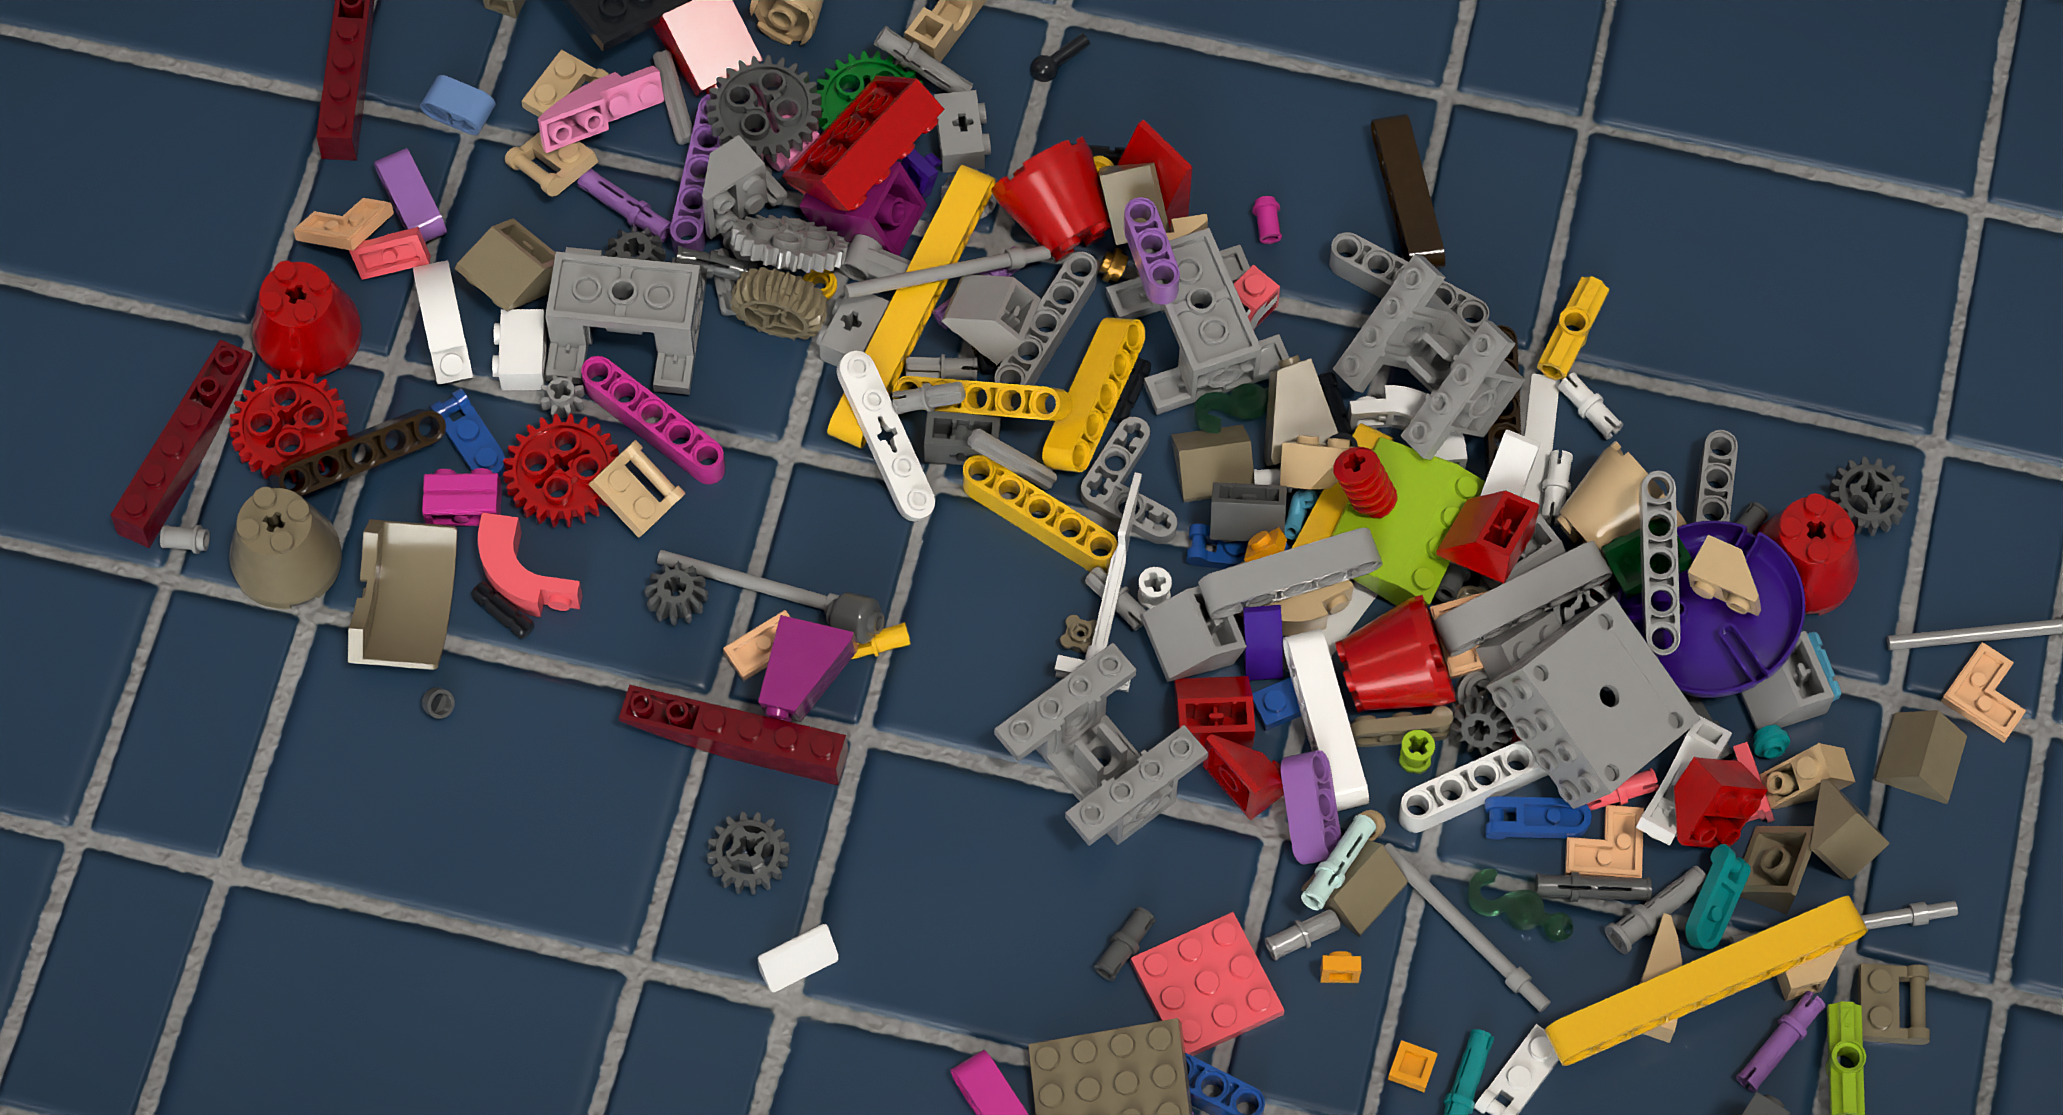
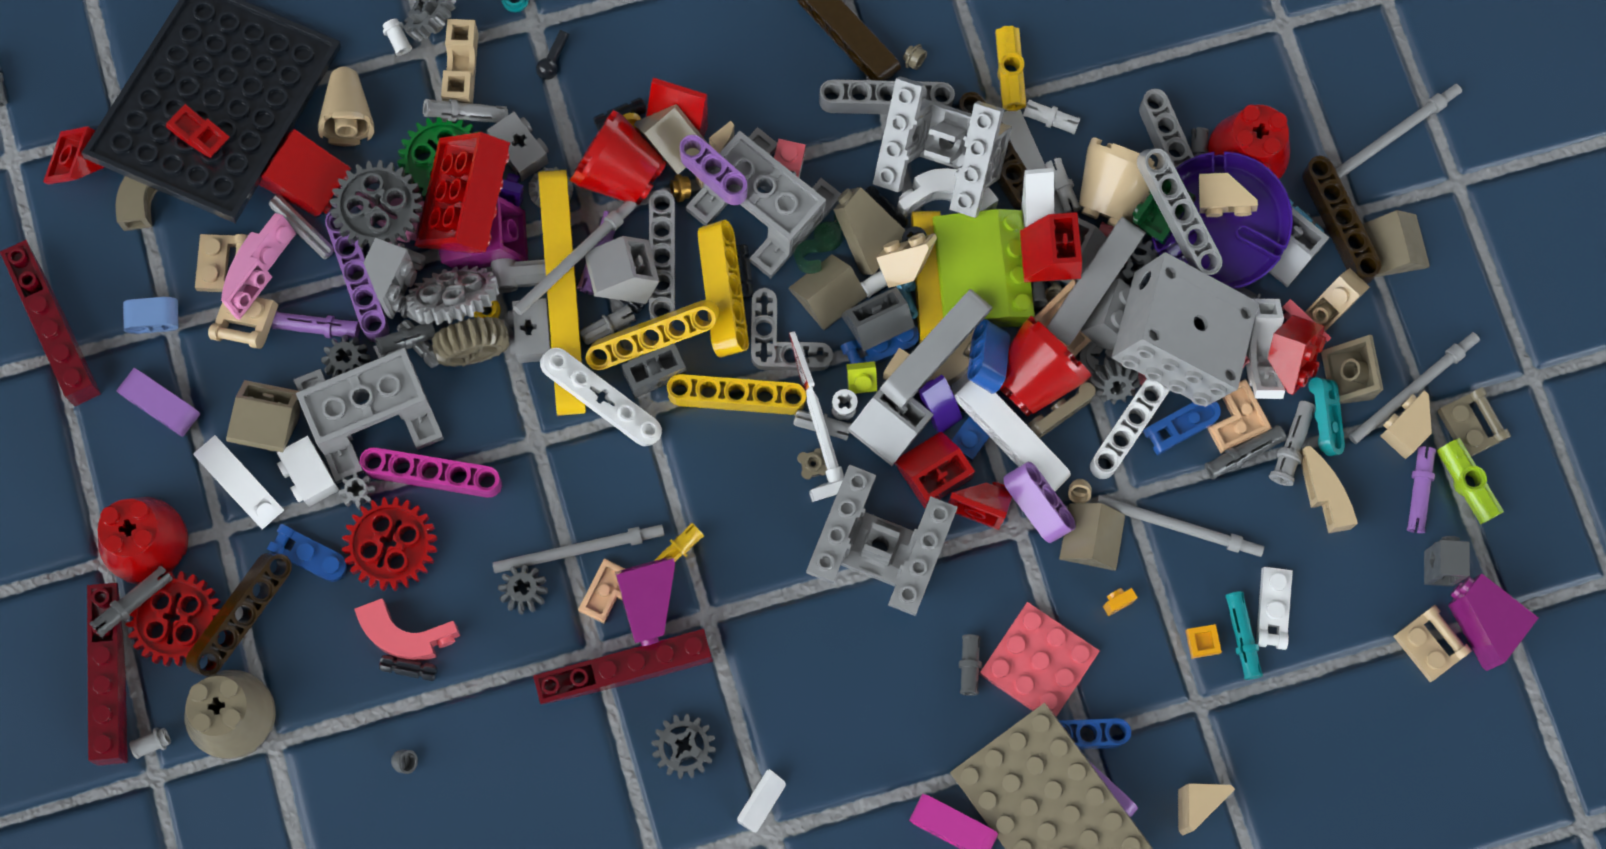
camera: 35 degrees left, 10 degrees up
light nougat tile [293,198,394,251] -> none
dark tan panel [348,519,458,670] -> none
coral plate [349,227,431,280] -> none
dark pink brick [422,468,502,526] -> none
tan plate [588,440,686,538] -> none
dark grey head [826,592,885,644] -> none
light grey axle [892,382,966,414] -> none
light grey axle [967,429,1057,490] -> none
light orange plate [1244,527,1287,562] -> none
dark pink pin [1252,196,1282,244] -> none
light grey axle [1265,909,1341,961] -> none
light aqua pin [1301,814,1376,910] -> none
red piece [1333,446,1398,518] -> none
lime bush [1399,729,1435,774] -> none
clear green piece [1467,869,1574,942] -> none
yellow beam [1544,896,1868,1066] -> none
teal plate [1753,725,1790,759] -> none
dark tan slope [1810,779,1890,880] -> none
dark grey gear [1828,457,1910,536] -> none
light nougat tile [1941,642,2026,743] -> none
none -> dark grey pin [90,566,173,637]
none -> neon yellow plate [847,361,877,394]
none -> dark tan plate [903,44,927,70]
none -> blue beam [967,319,1010,394]
none -> dark brown beam [1302,155,1381,284]

